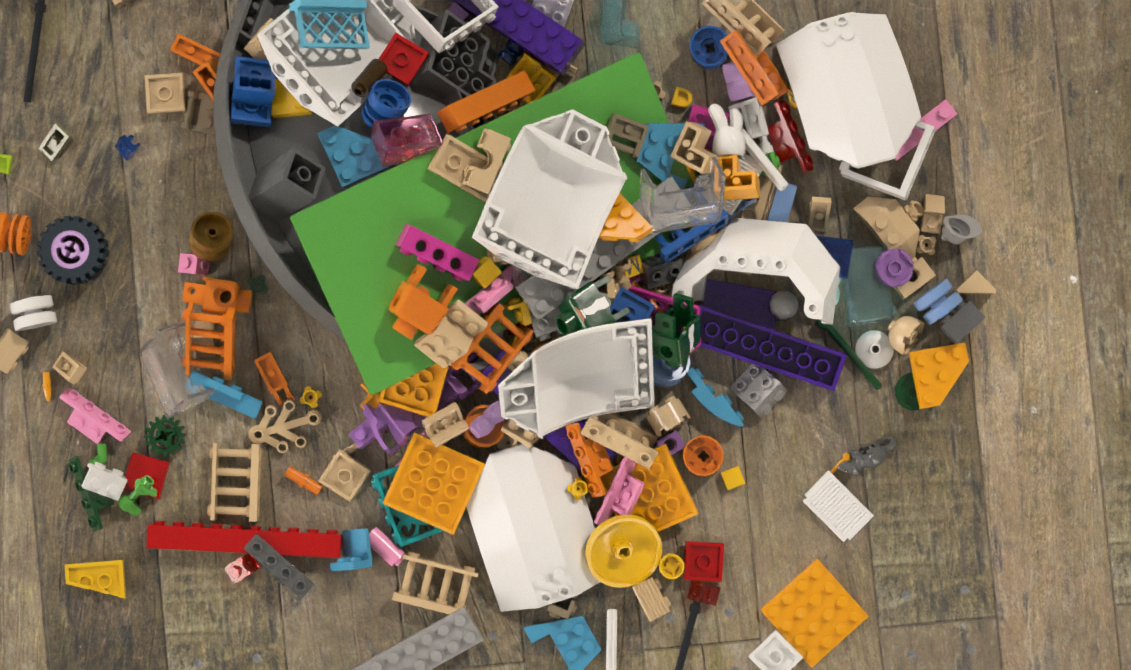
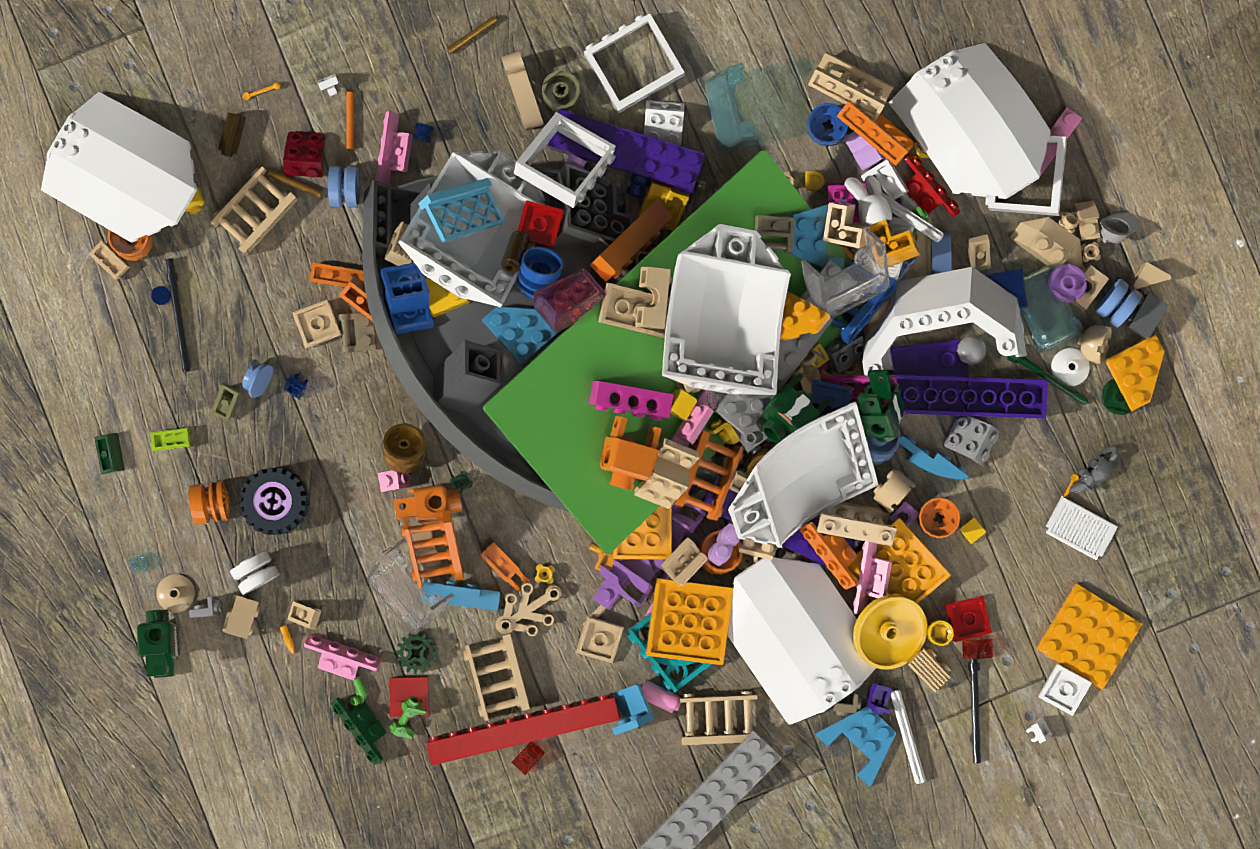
camera: 15 degrees left, 0 degrees up
yellow wing [65,560,126,599] -> none
white bracket [82,462,127,501] -> none
dark grey bracket [244,534,315,599] -> none
orange pin [284,465,323,495] -> none
yellow plate [567,477,589,501] -> none
none -> clear blue tile [151,286,171,306]
none -> medium blue hat [242,359,273,398]
none -> dark purple bracket [866,682,893,715]

